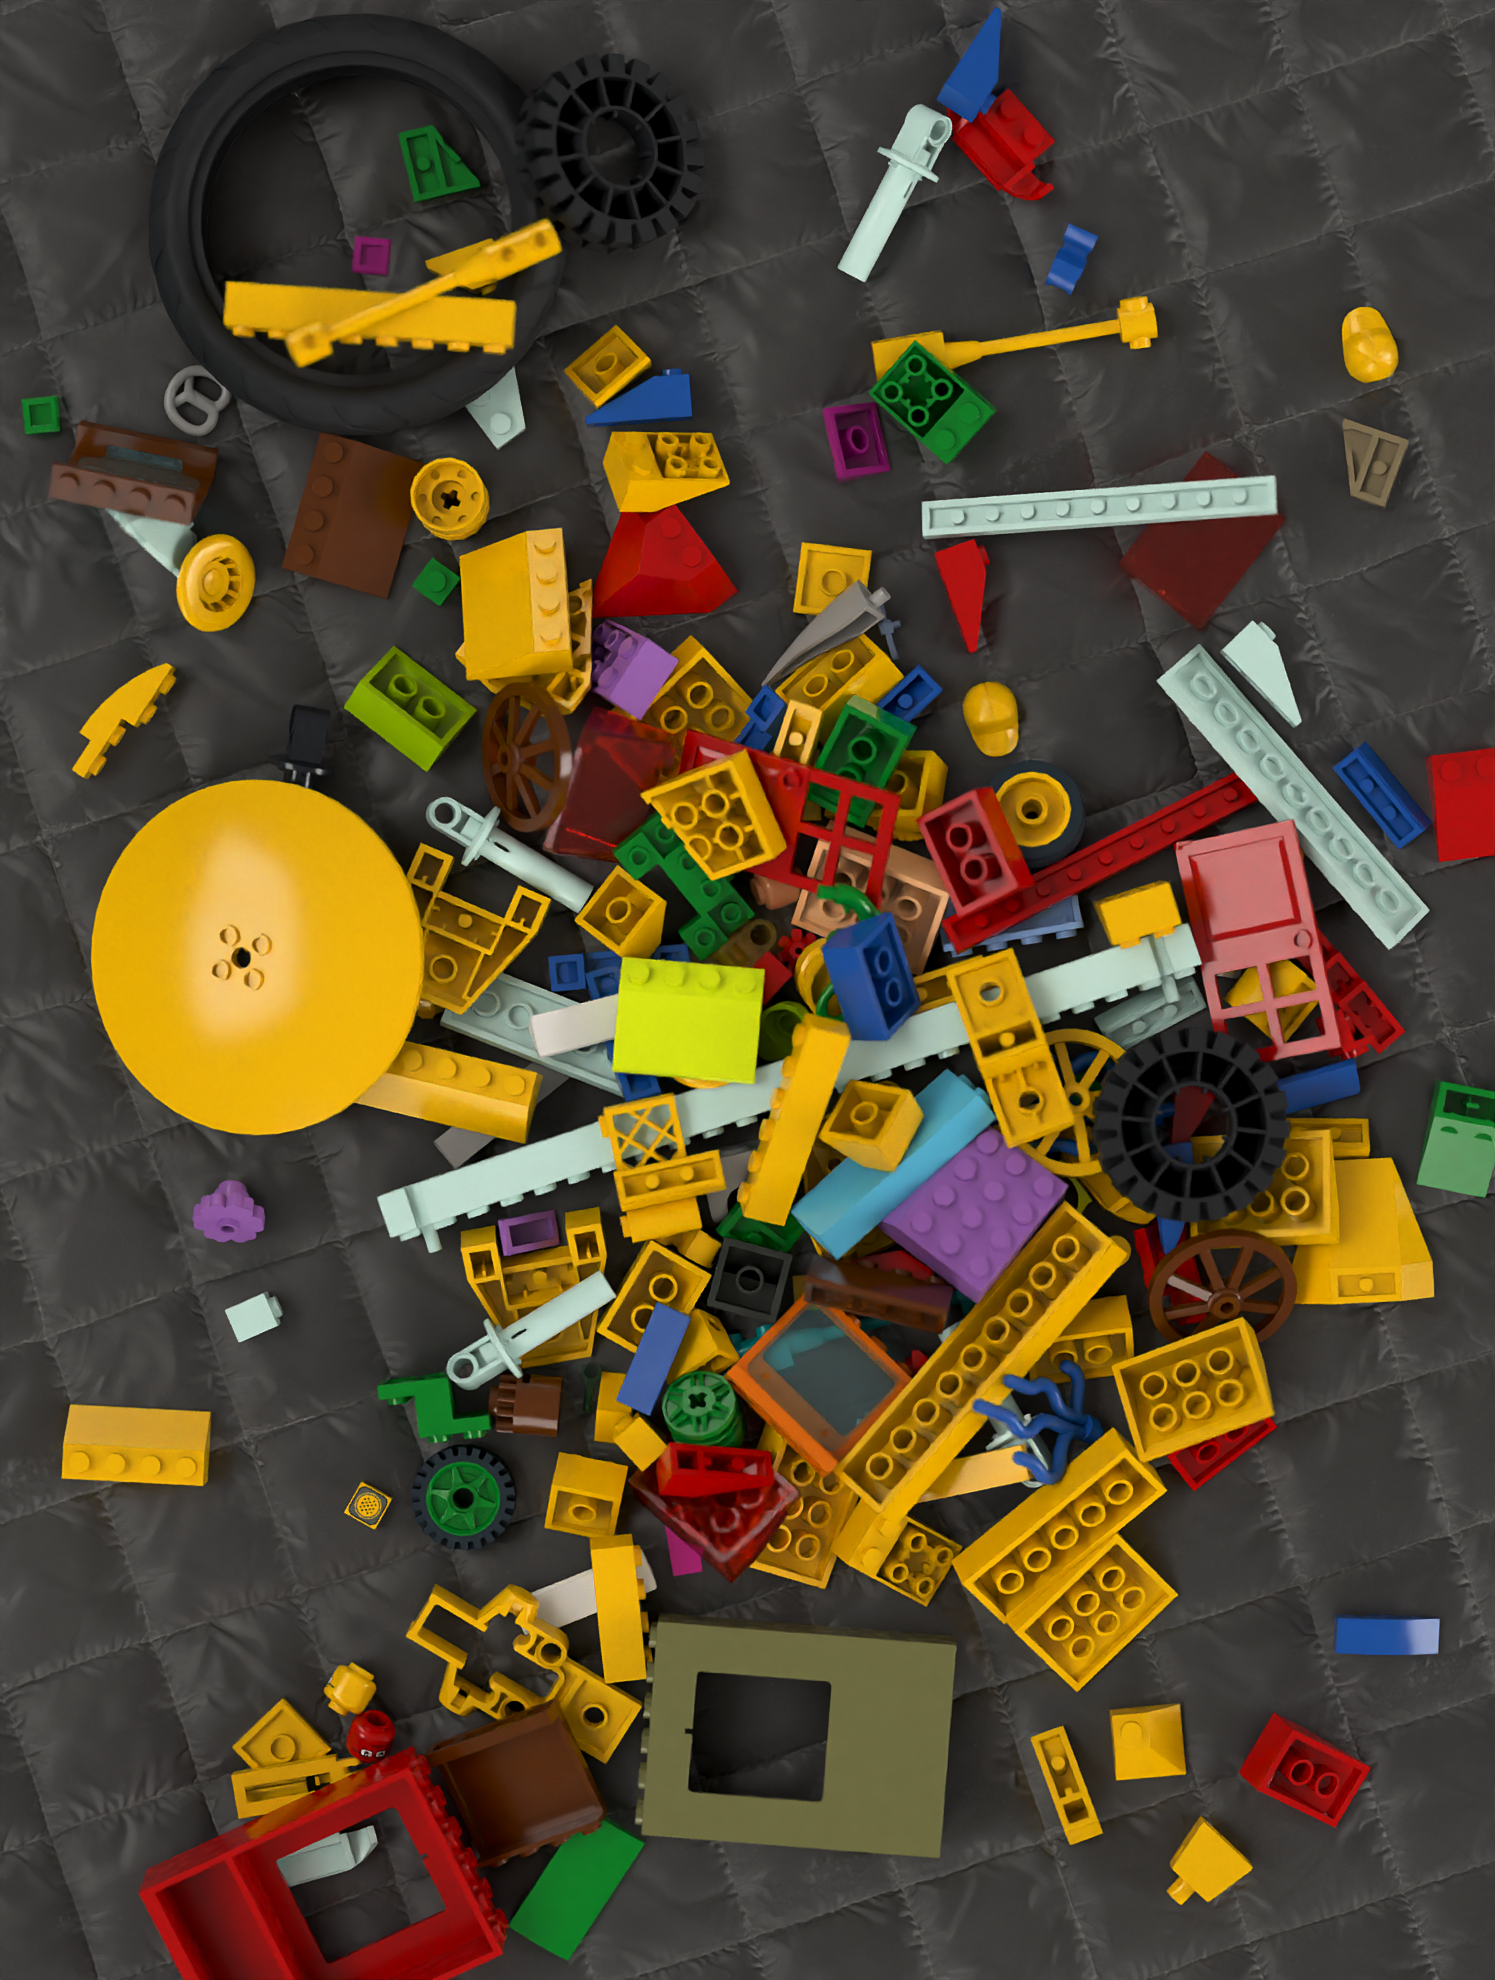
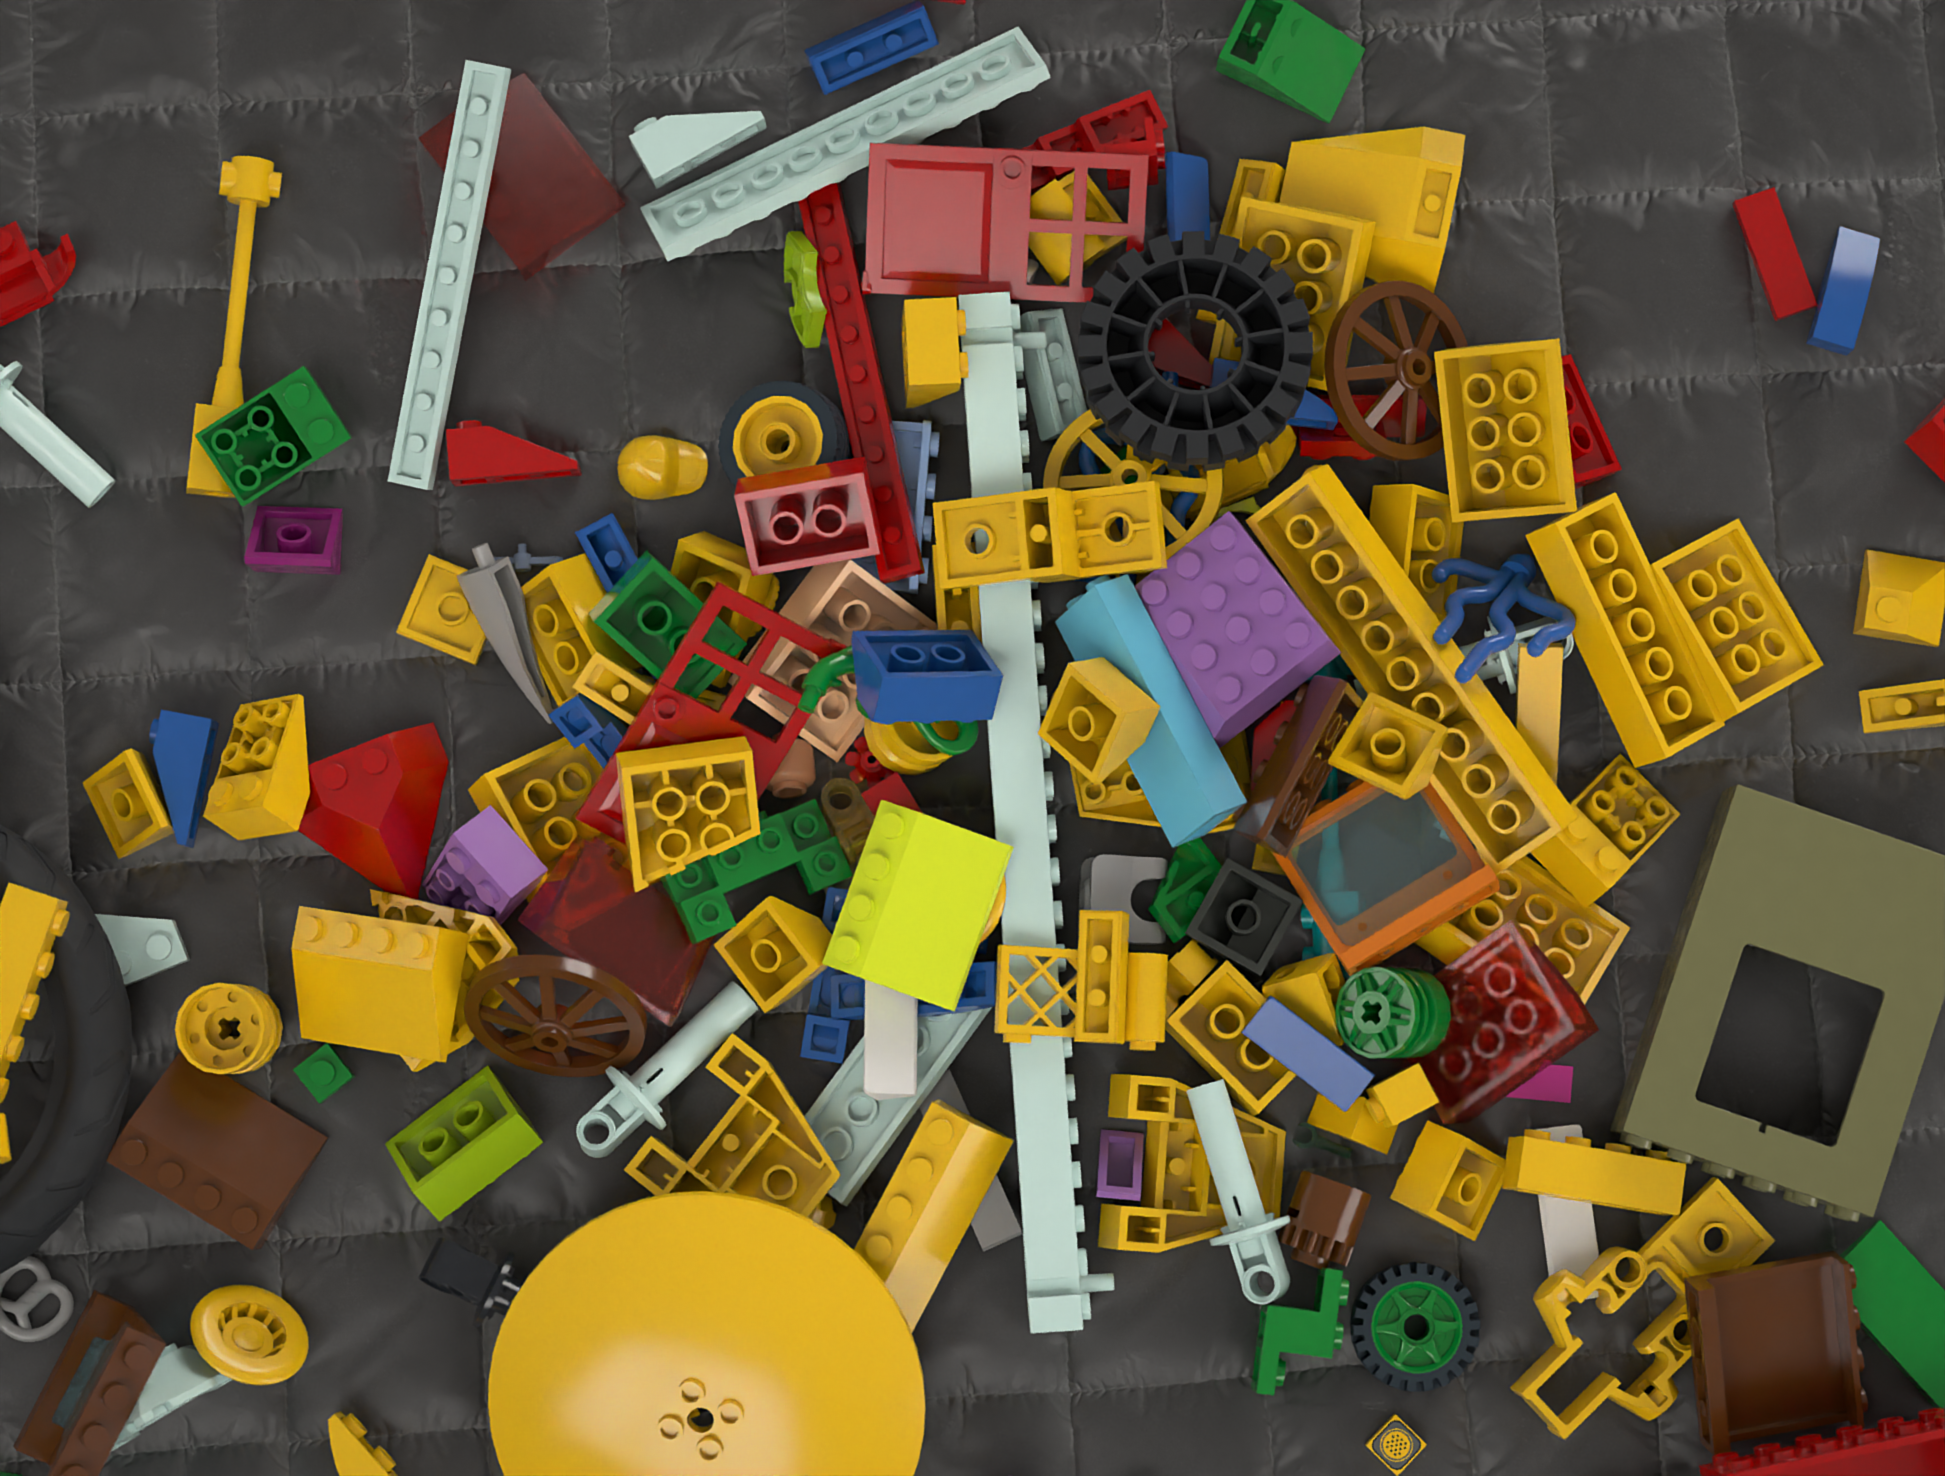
camera: 75 degrees left, 5 degrees down
red slope [656,1442,774,1497] -> none
yellow brick [737,1013,851,1226] -> none
lime piece [758,1001,811,1061] -> none
blue leg [1045,223,1098,296] -> none
none -> lime tile [784,231,827,348]
none -> yellow slope [1328,691,1448,800]
none -> red tile [1732,187,1817,321]

